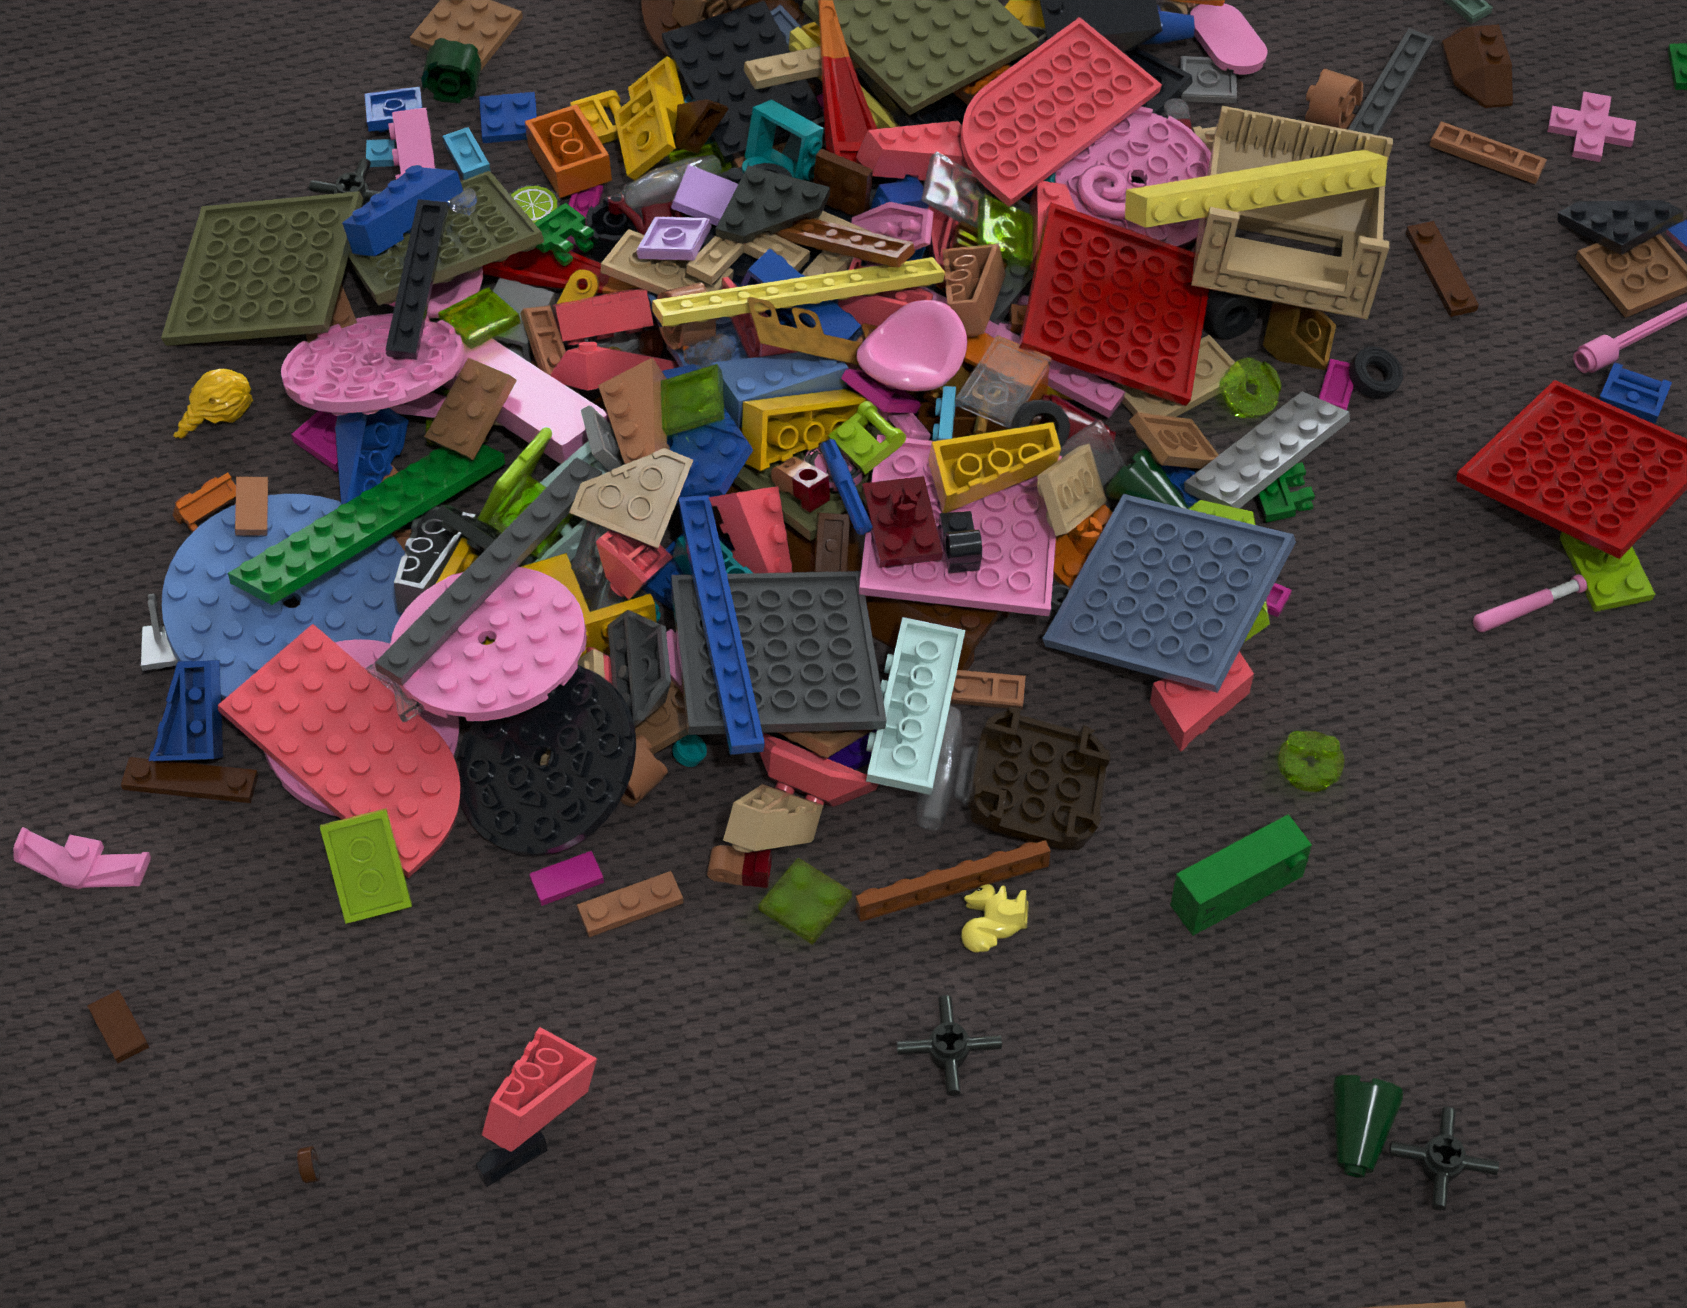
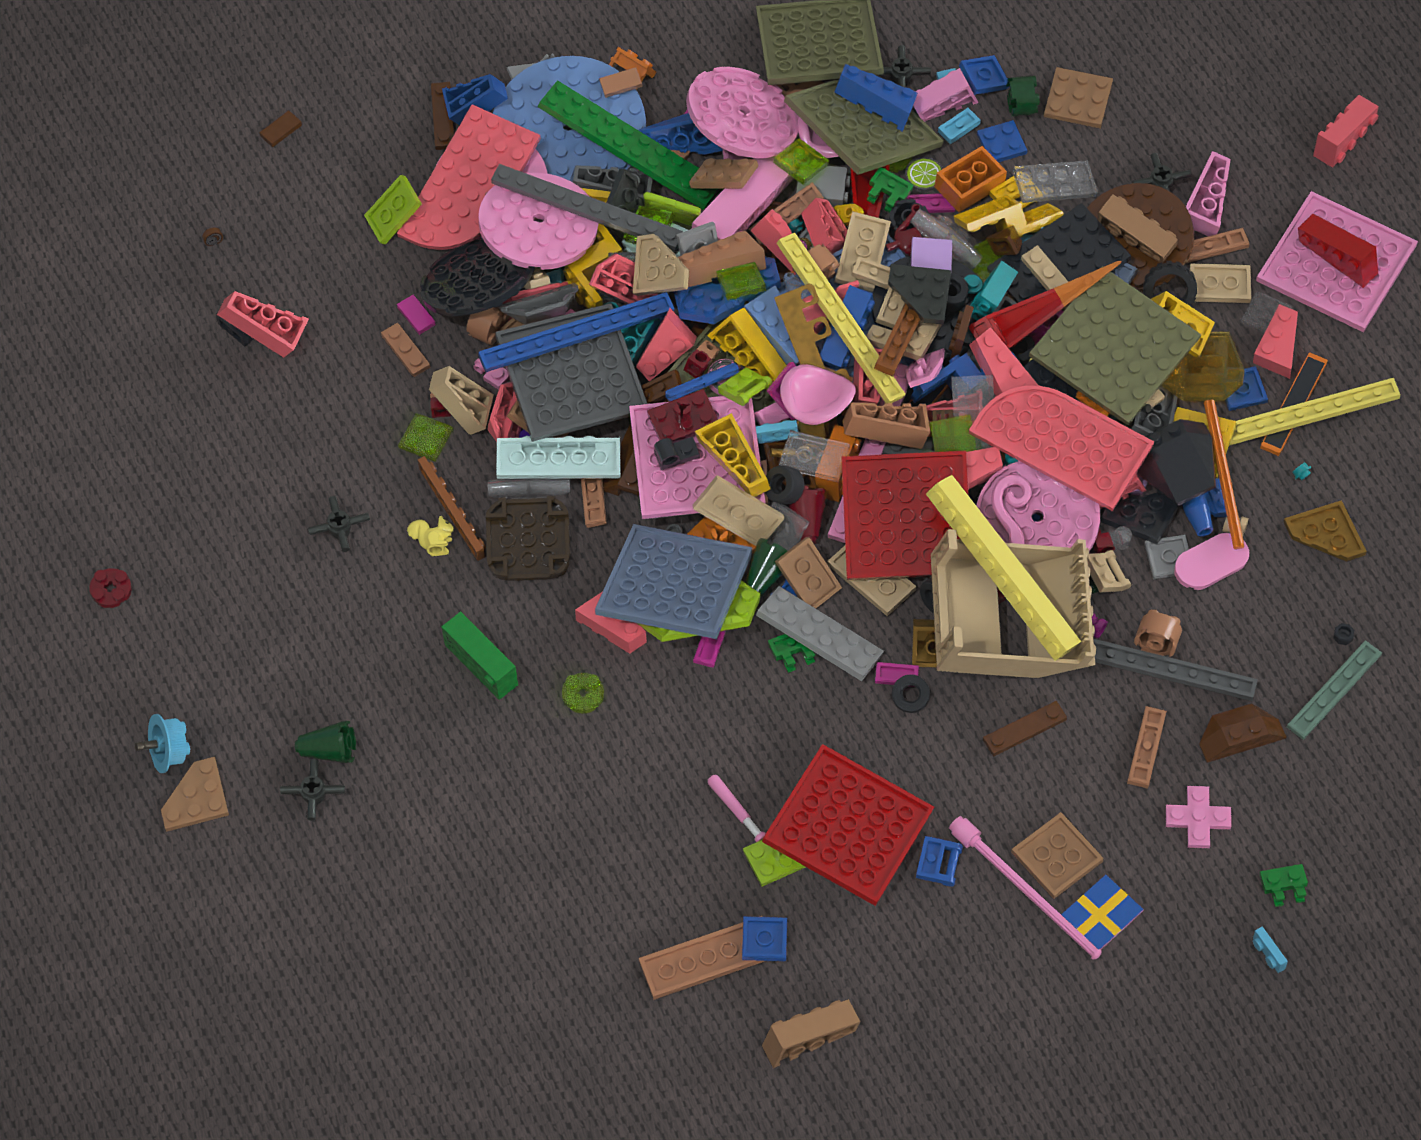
camera: 80 degrees right, 5 degrees up
bright pink plate [13,827,151,889] -> none
yellow hair [173,369,253,439] -> none
black plate [385,199,449,360] -> none
clear tile [448,188,478,216] -> none
lavender tile [636,217,712,261] -> none
clear neon green plate [1219,357,1281,418] -> none
black plate [1558,200,1684,255] -> none
none -> bright pink plate [473,358,510,390]
none -> clear plate [1013,160,1098,203]

